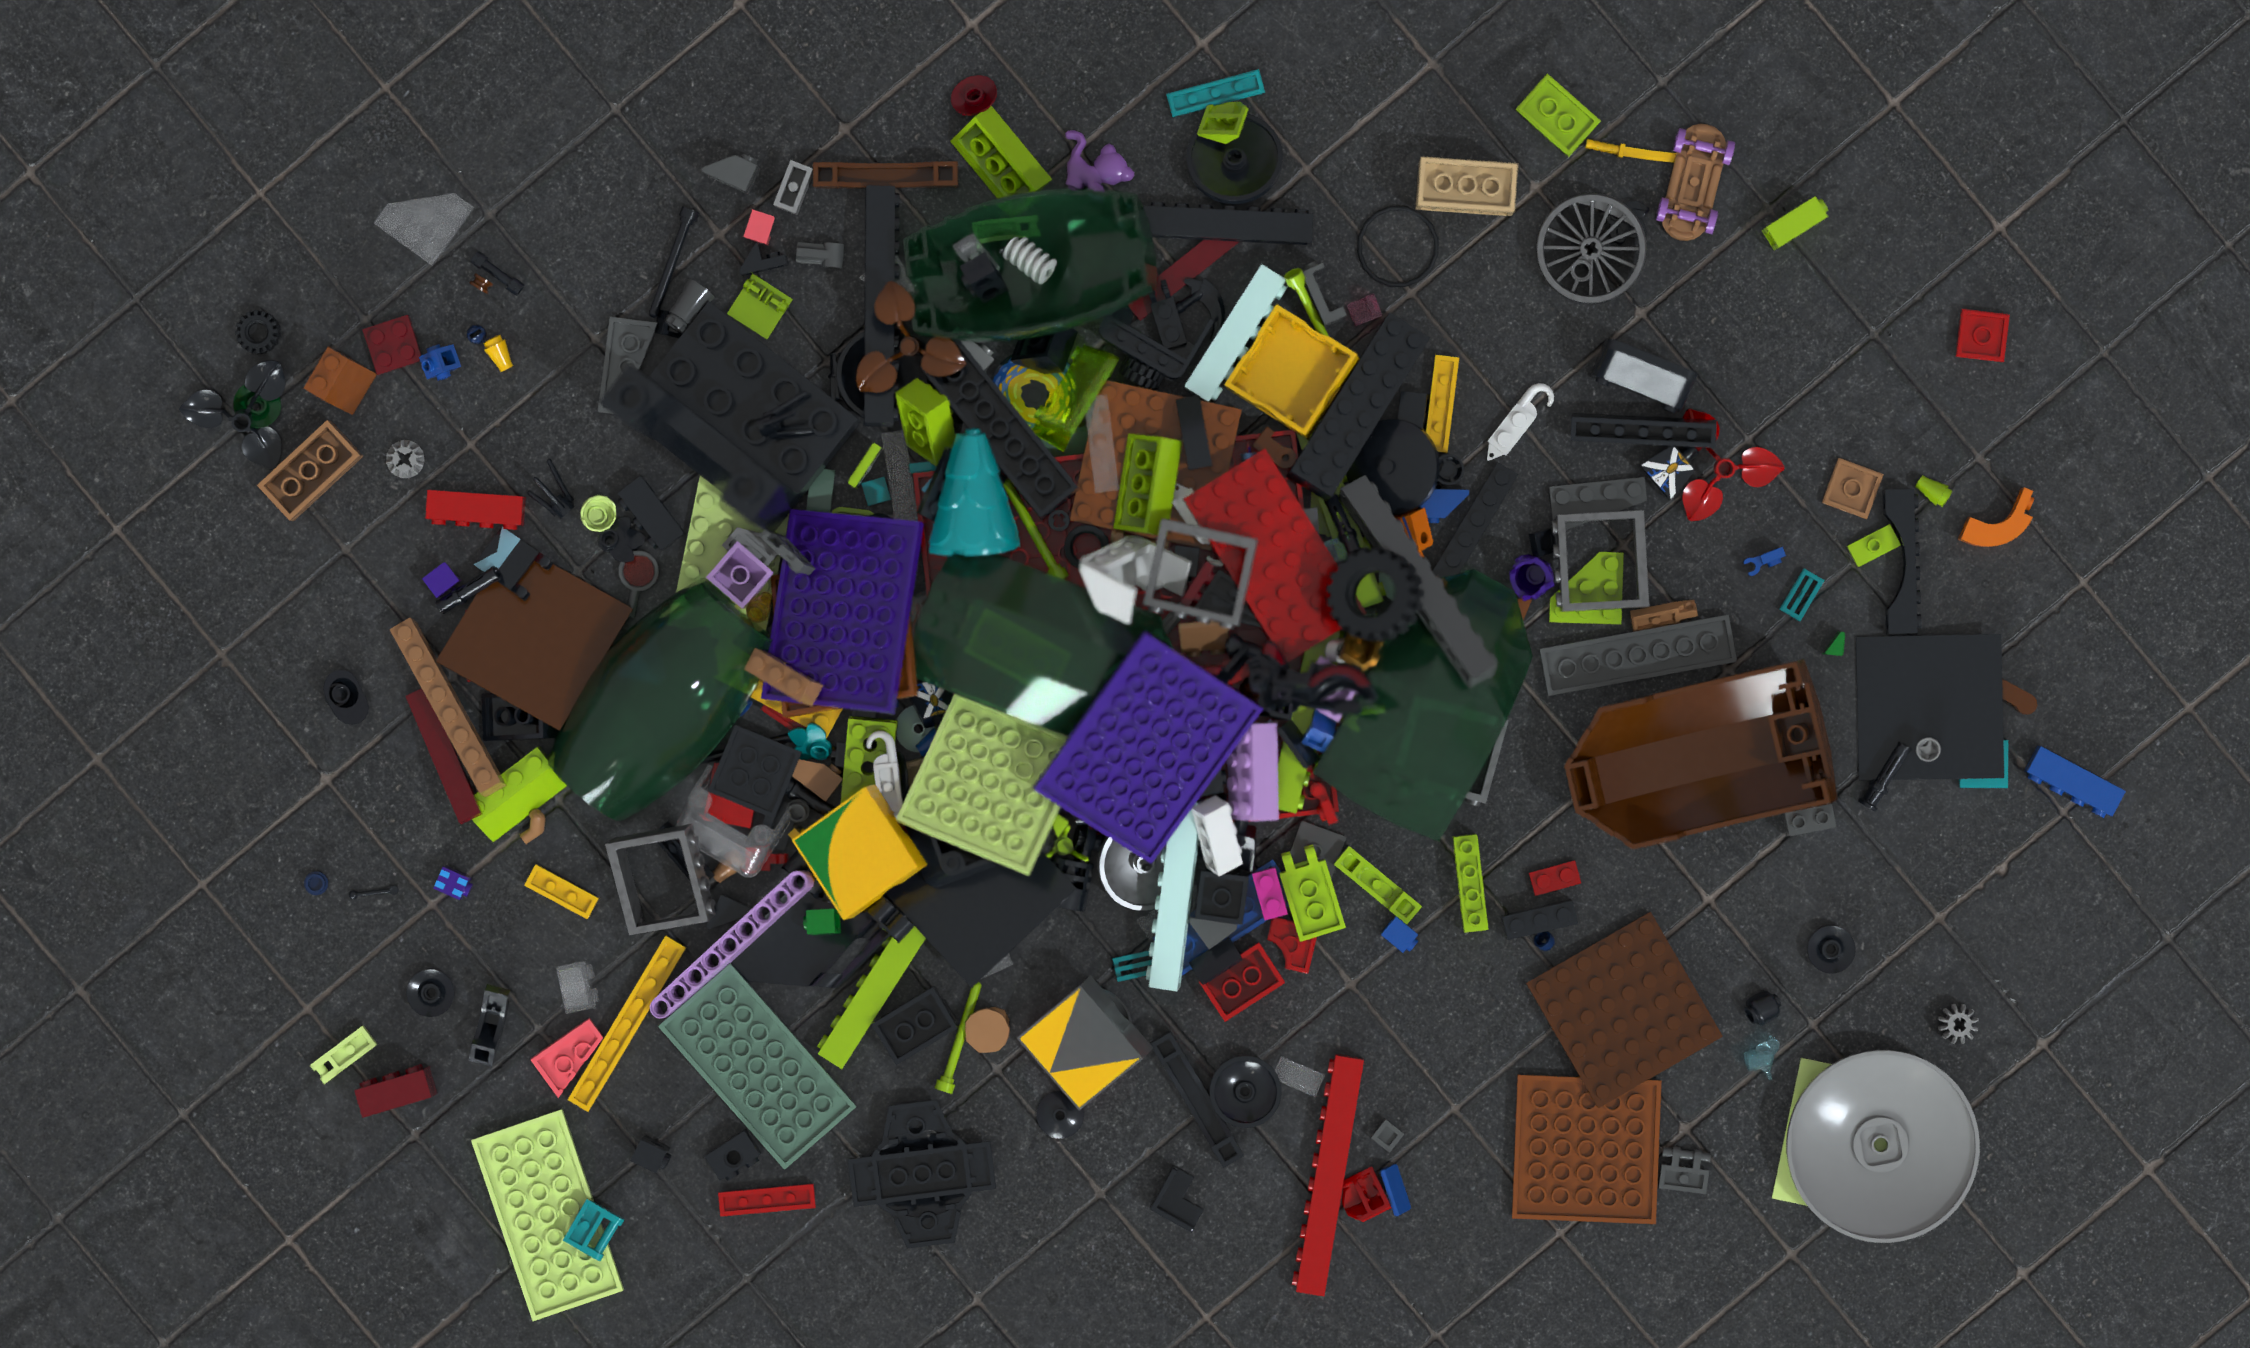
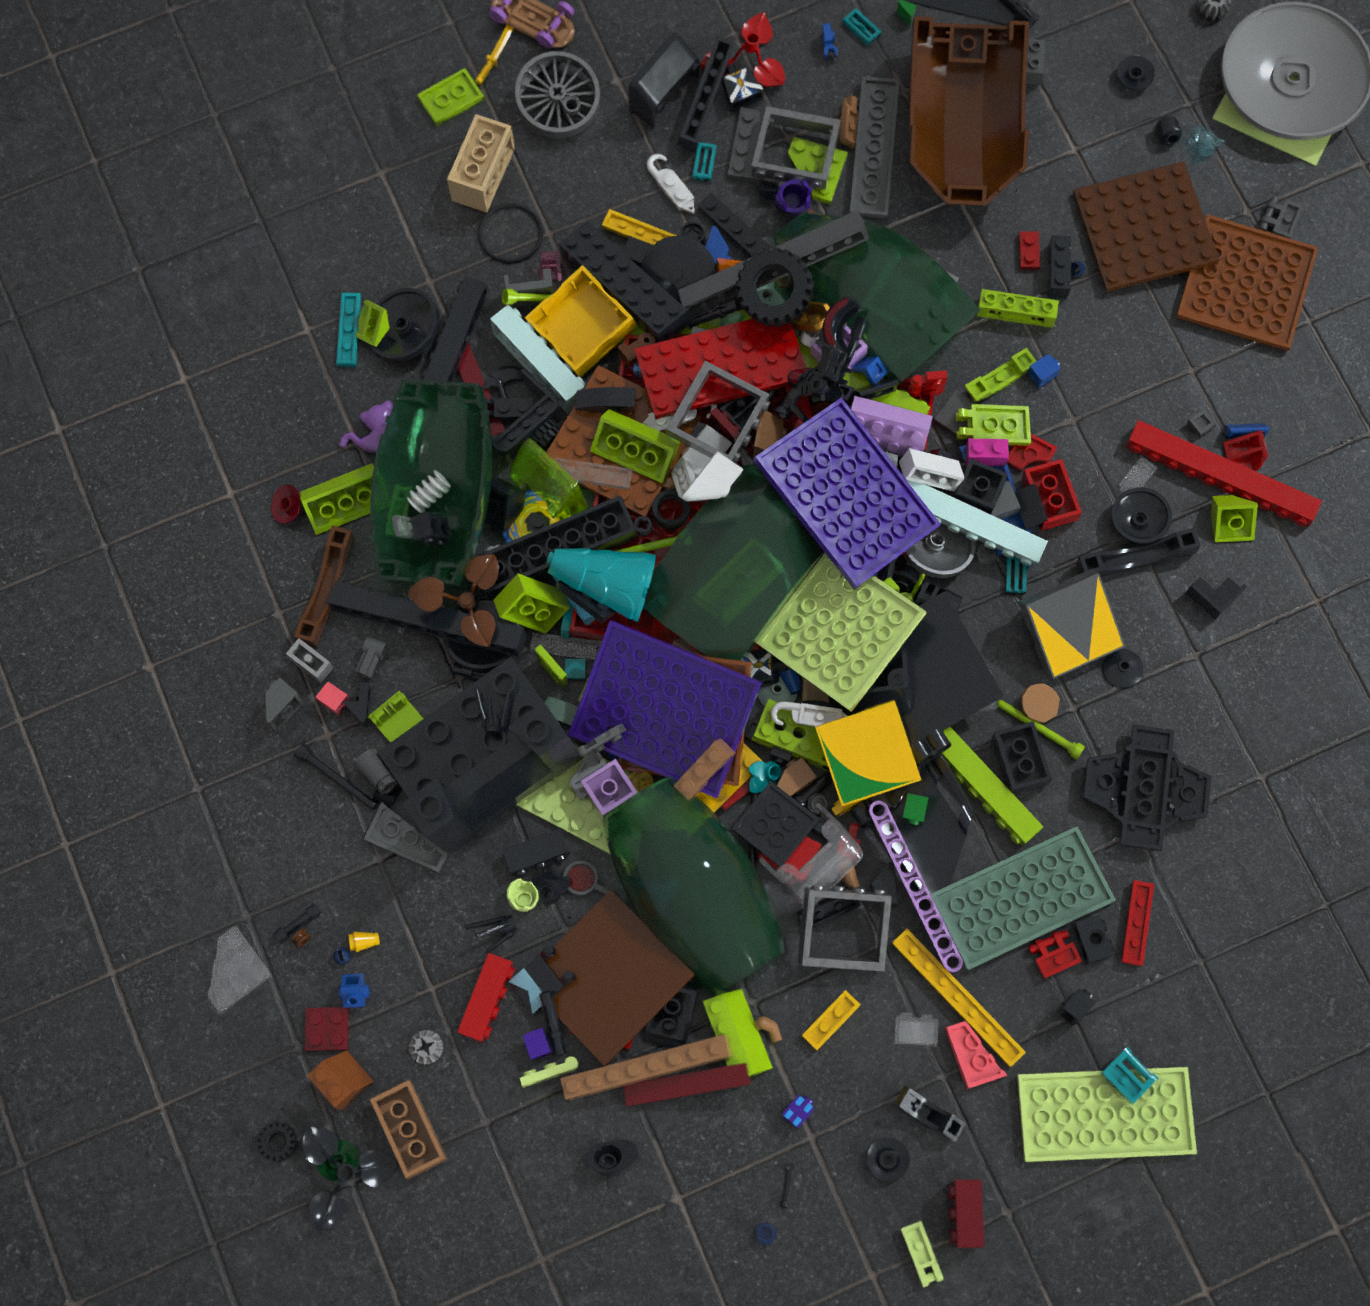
camera: 75 degrees left, 15 degrees down
none -> yellowish green plate [520,1057,579,1088]
none -> teal tile [692,142,717,182]
none -> red plate [1028,930,1082,979]
none -> lime slope [1211,495,1258,542]

